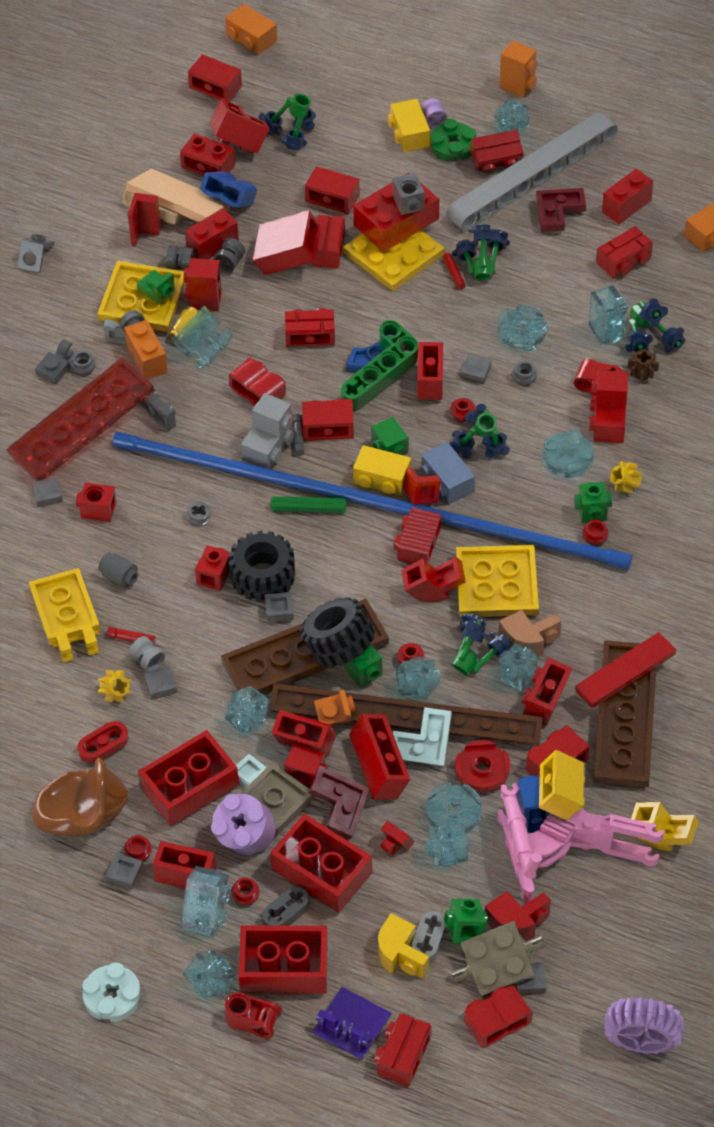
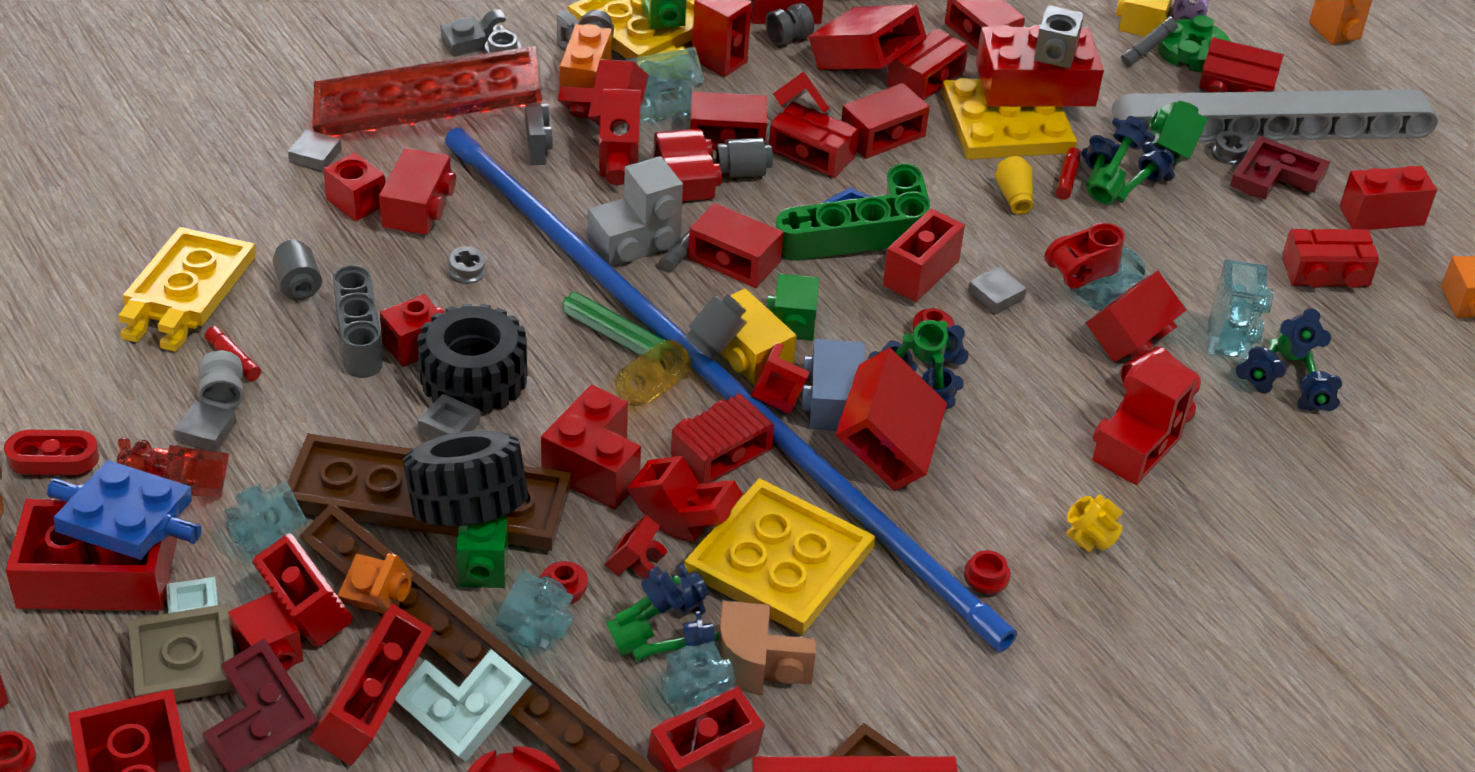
camera: 30 degrees right, 10 degrees down
yellow gear [98,670,132,702] -> none
lavender brick [211,794,276,856] -> none
clear light blue brick [495,98,530,136] -> none
flat silver plate [512,361,537,384] -> none
clear light blue plate [543,430,594,478] -> none
green brick [574,482,612,523] -> none
reddish brown gear [627,349,659,381] -> none
none -> blue plate [47,460,202,560]
none -> clear red piece [117,437,230,498]
none -> dark grey beam [333,265,383,378]
none -> red brick [379,148,456,235]
none -> red brick [541,384,641,510]
none -> red brick [557,59,648,128]
none -> red torso [599,88,641,185]
none -> red tile [604,515,667,579]
none -> clear yellow plate [615,340,690,406]
none -> dark grey brick [685,294,748,359]
none -> brick [690,91,767,151]
none -> dark grey brick [716,138,773,178]
none -> red panel [773,72,832,114]
none -> red brick [835,347,947,491]
none -> red brick [841,83,930,159]
none -> yellow cone [995,156,1034,215]
none -> red piece [1044,223,1125,289]
none -> red brick [1085,270,1186,363]
none -> dark grey wheel [1121,17,1178,67]
none -> green brick [1147,101,1208,163]
none -> flat silver bush [1212,131,1249,165]

